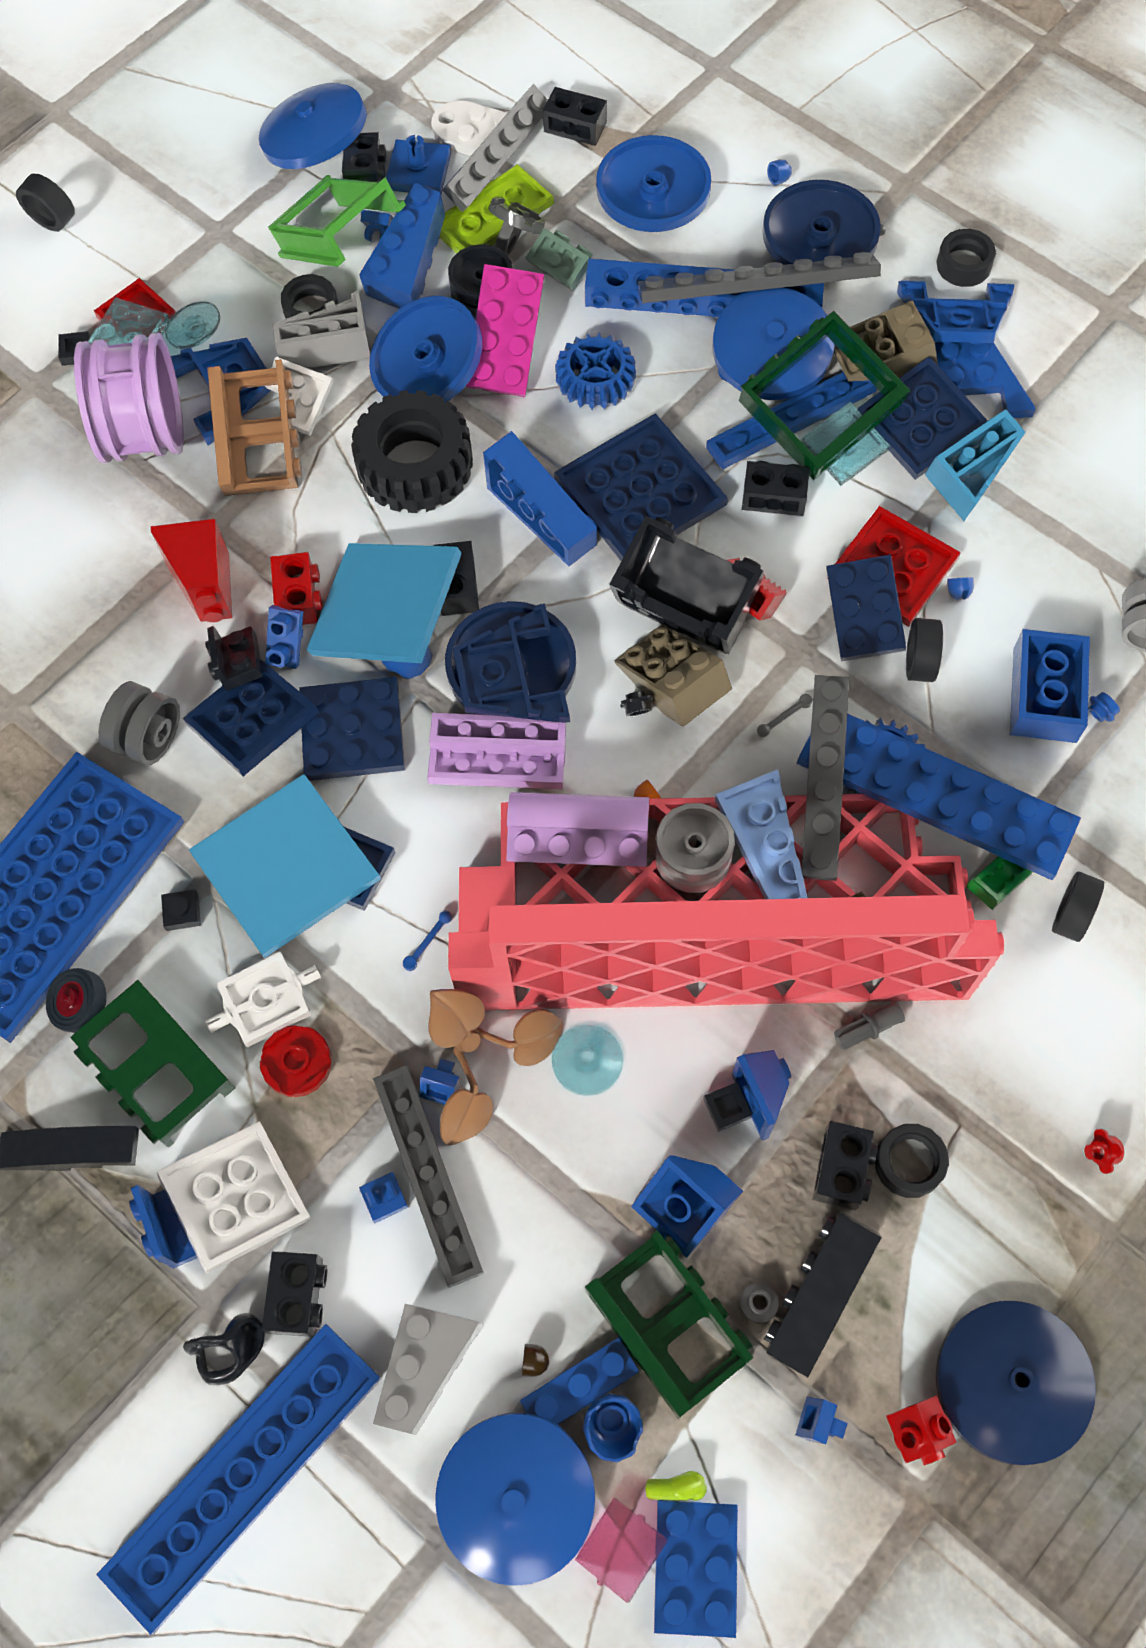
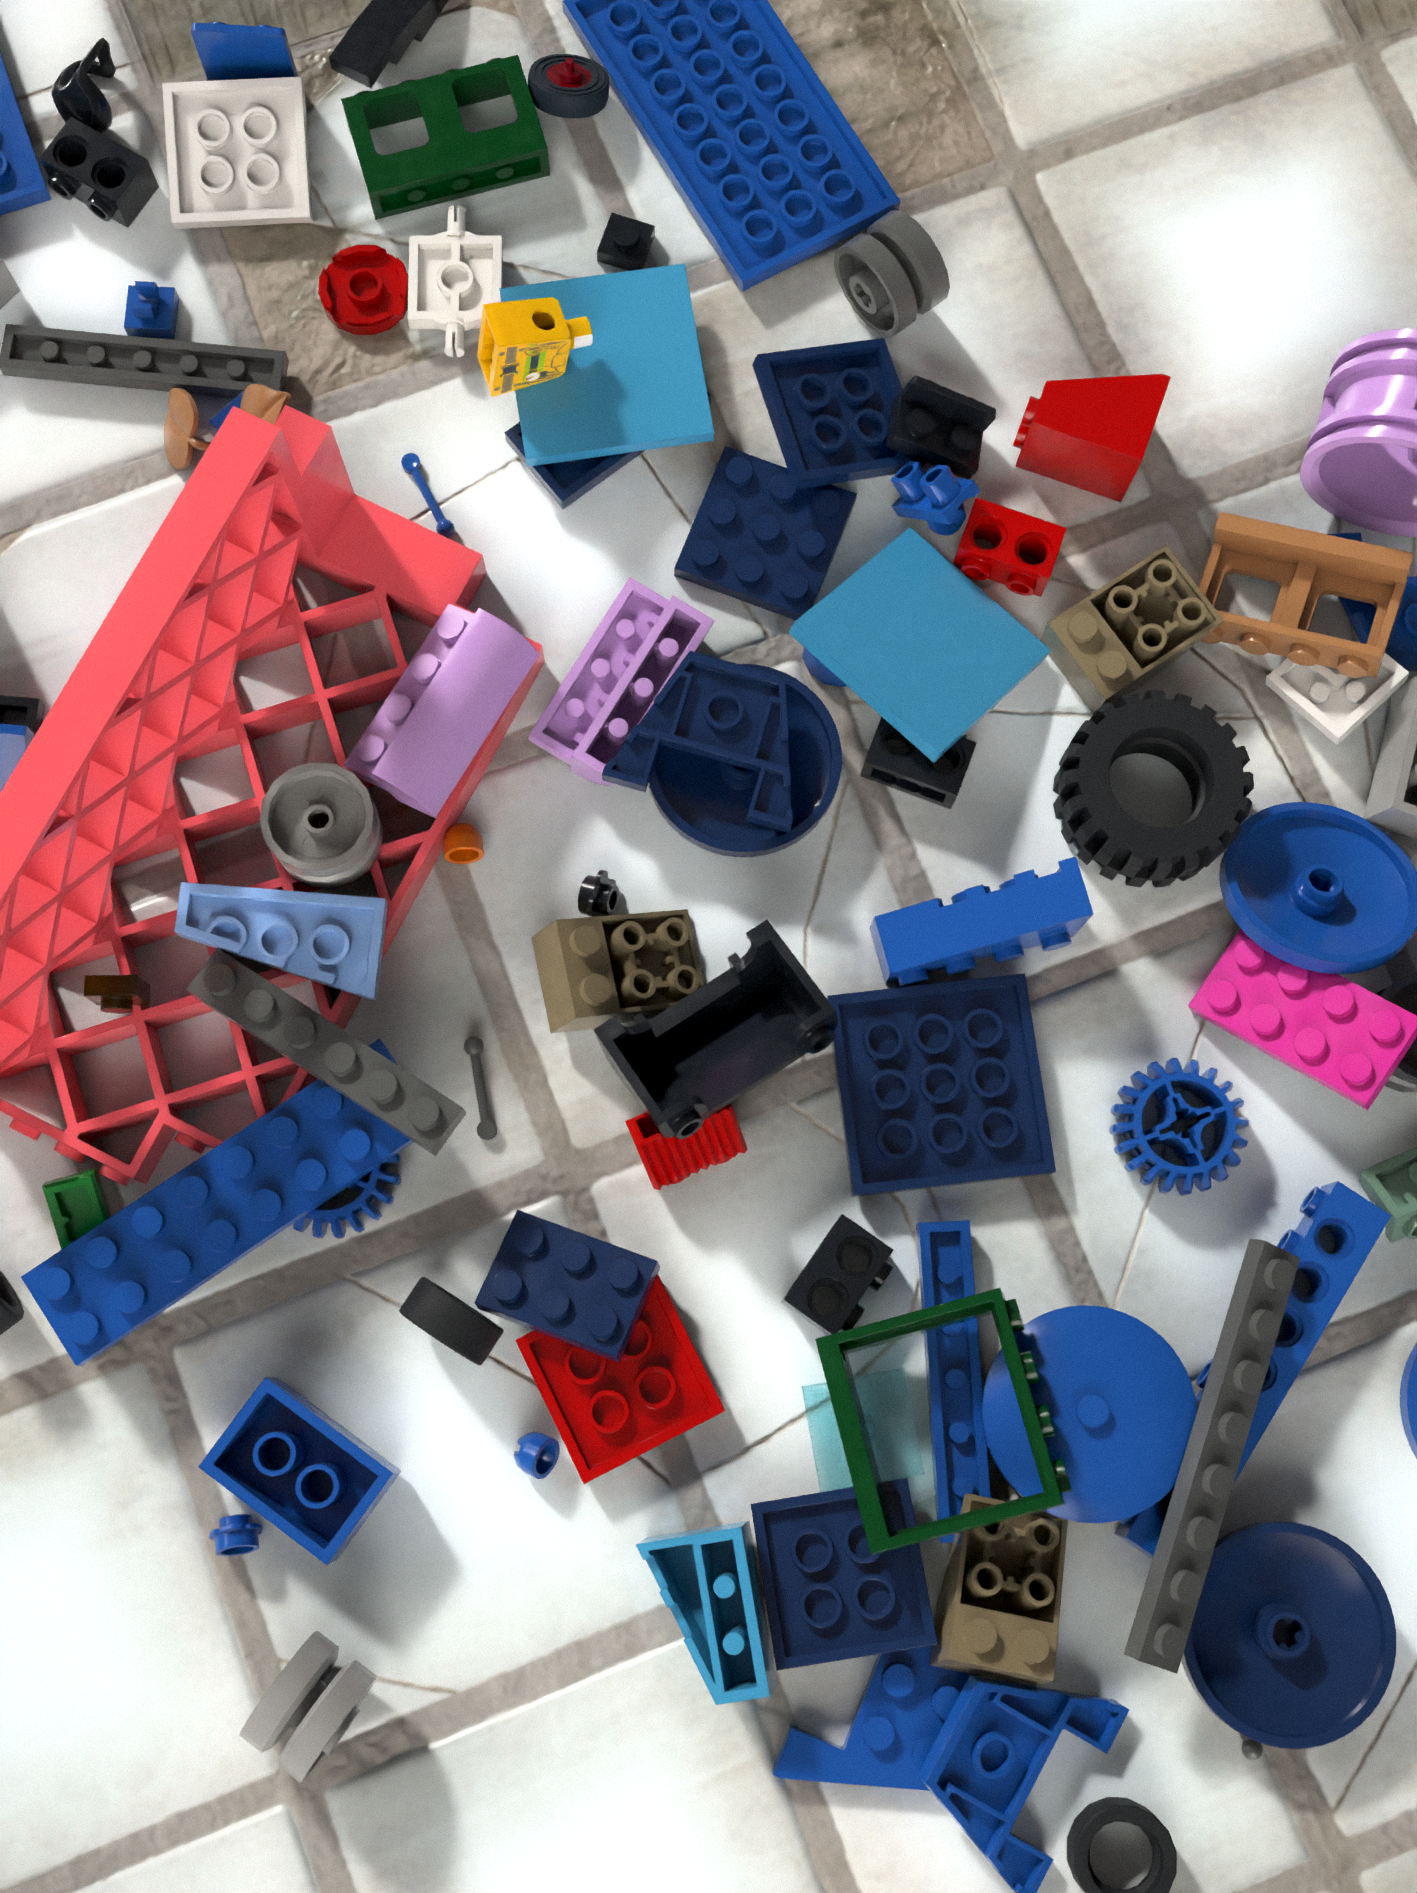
camera: 110 degrees right, 10 degrees up
none -> yellow torso [477,297,593,397]
none -> dark tan slope [1040,545,1224,714]

